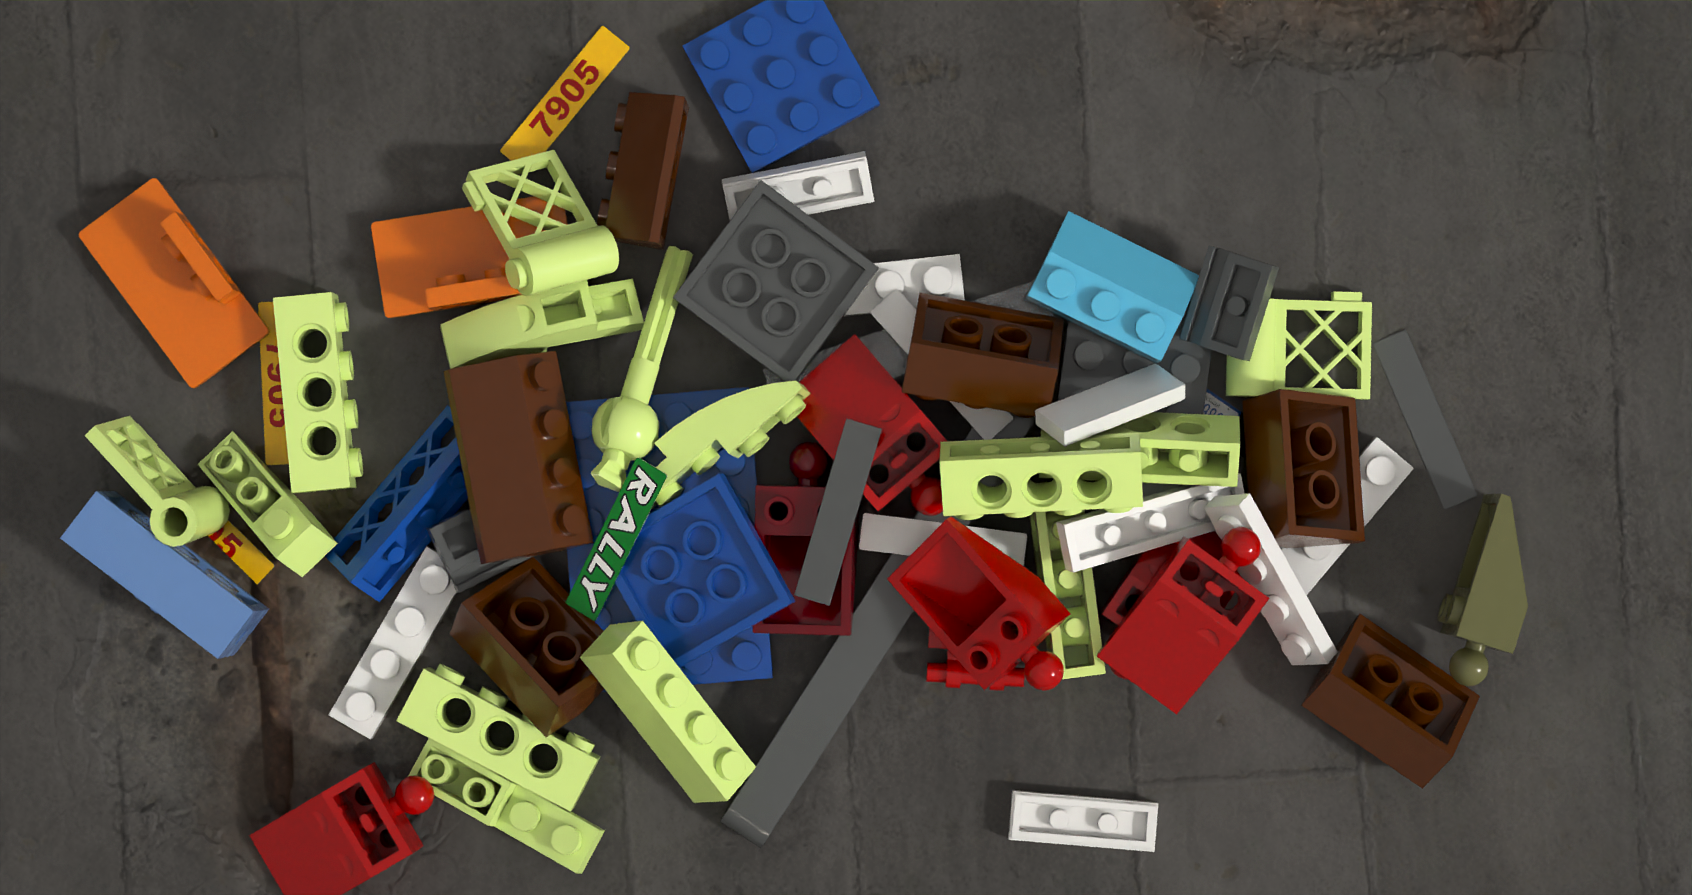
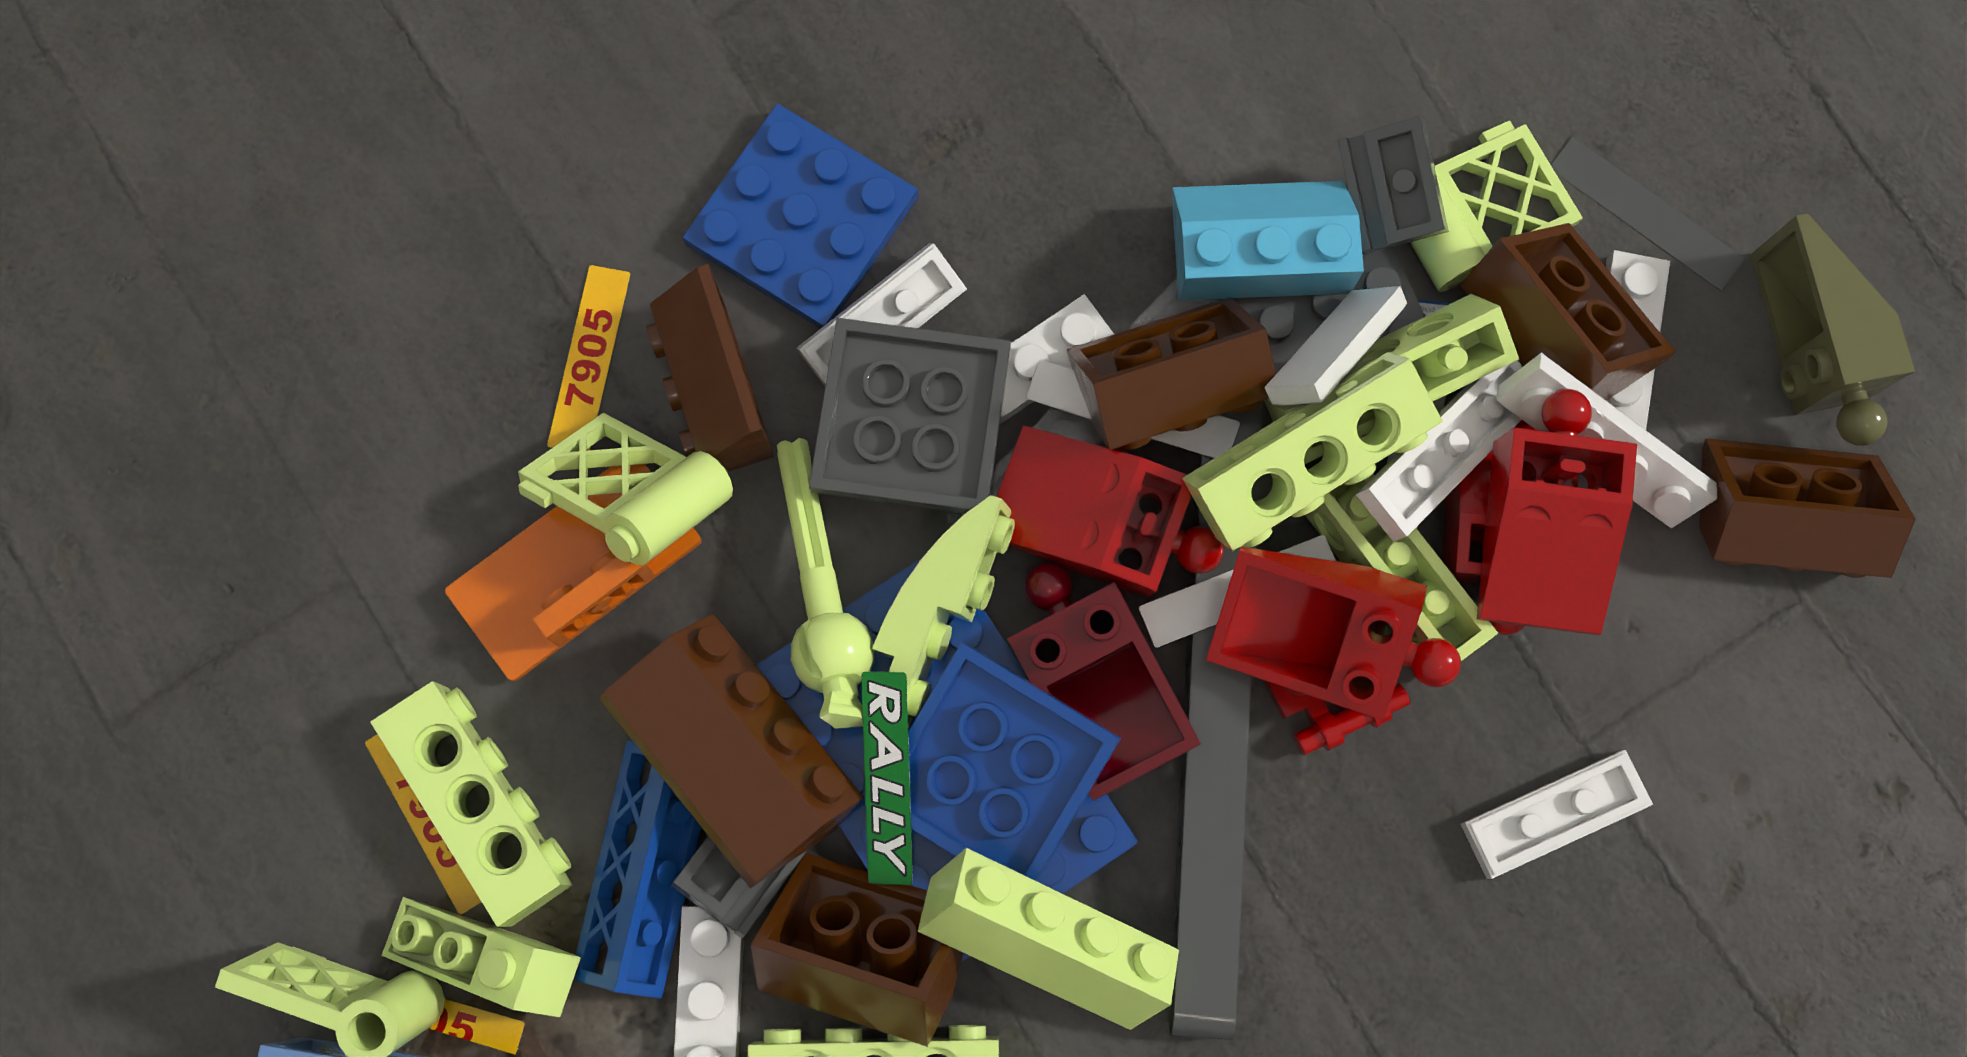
camera: 30 degrees left, 10 degrees down
orange bracket [79,178,270,388] -> none
yellowish green slope [440,278,644,369] -> none
dark grey sticker [794,418,882,606] -> none

